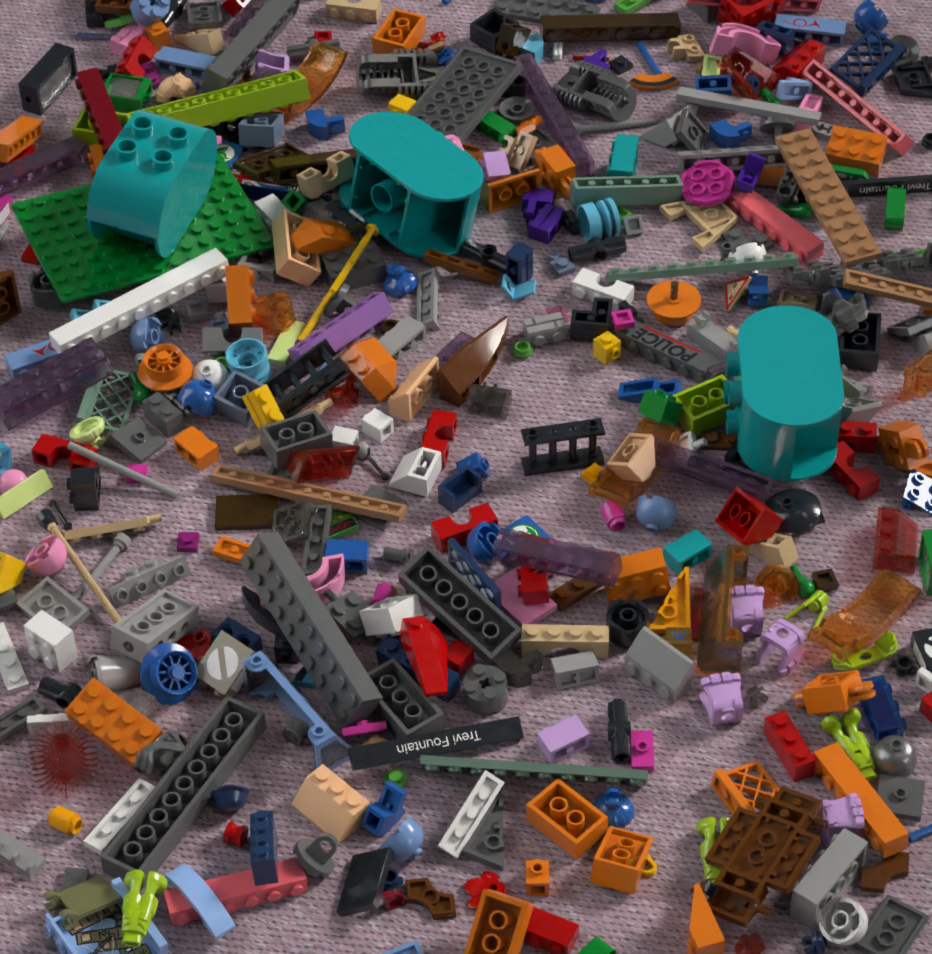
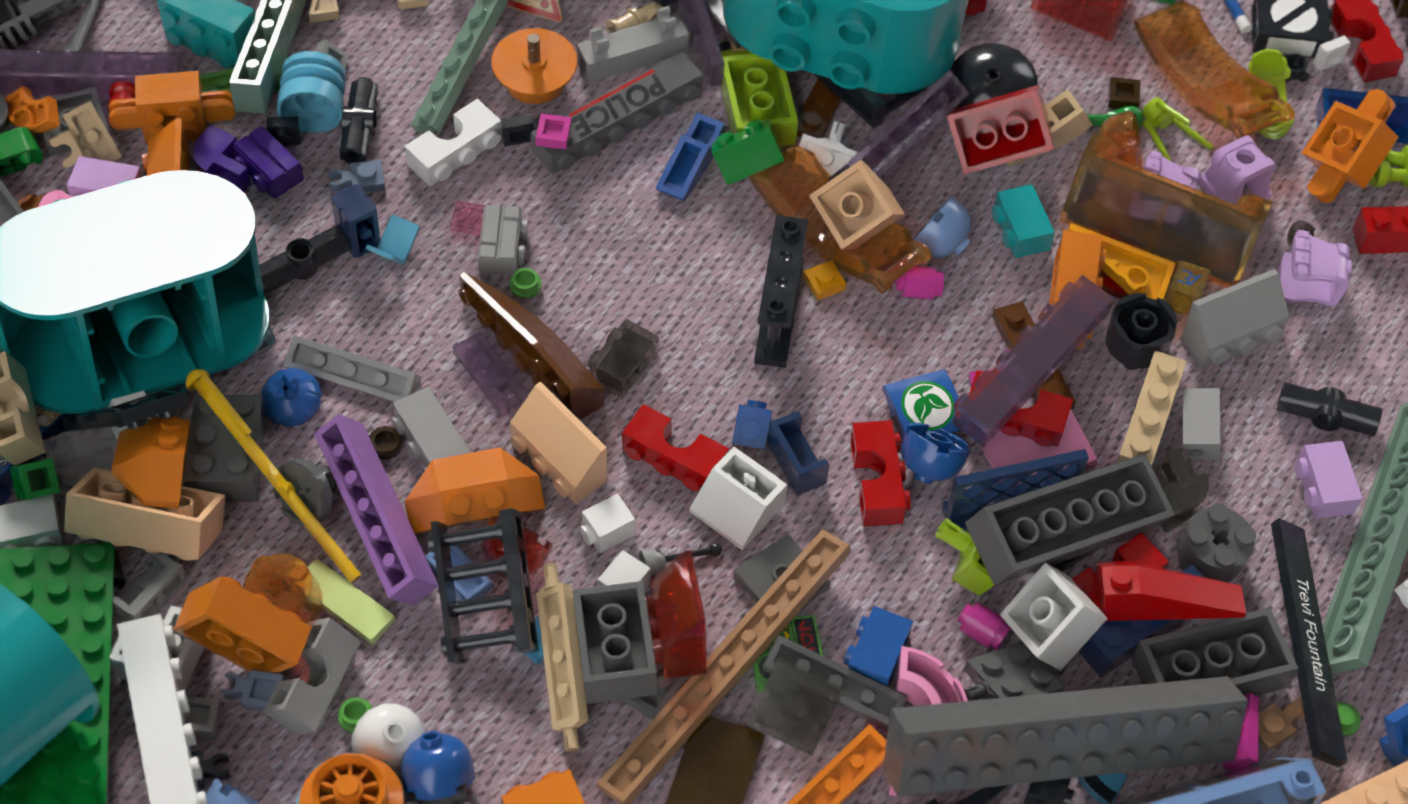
camera: 75 degrees left, 10 degrees up
sand blue brick [213,369,265,427] -> none
medium azure wheel [225,338,271,383] -> none
yellow brick [242,384,284,432] -> none
dark grey pin [383,547,411,565] -> none
reddish brown plate [423,248,500,285] -> none
black brick [570,297,613,341] -> none
yellow brick [593,331,621,365] -> none
dark pink plate [630,730,654,771] -> none

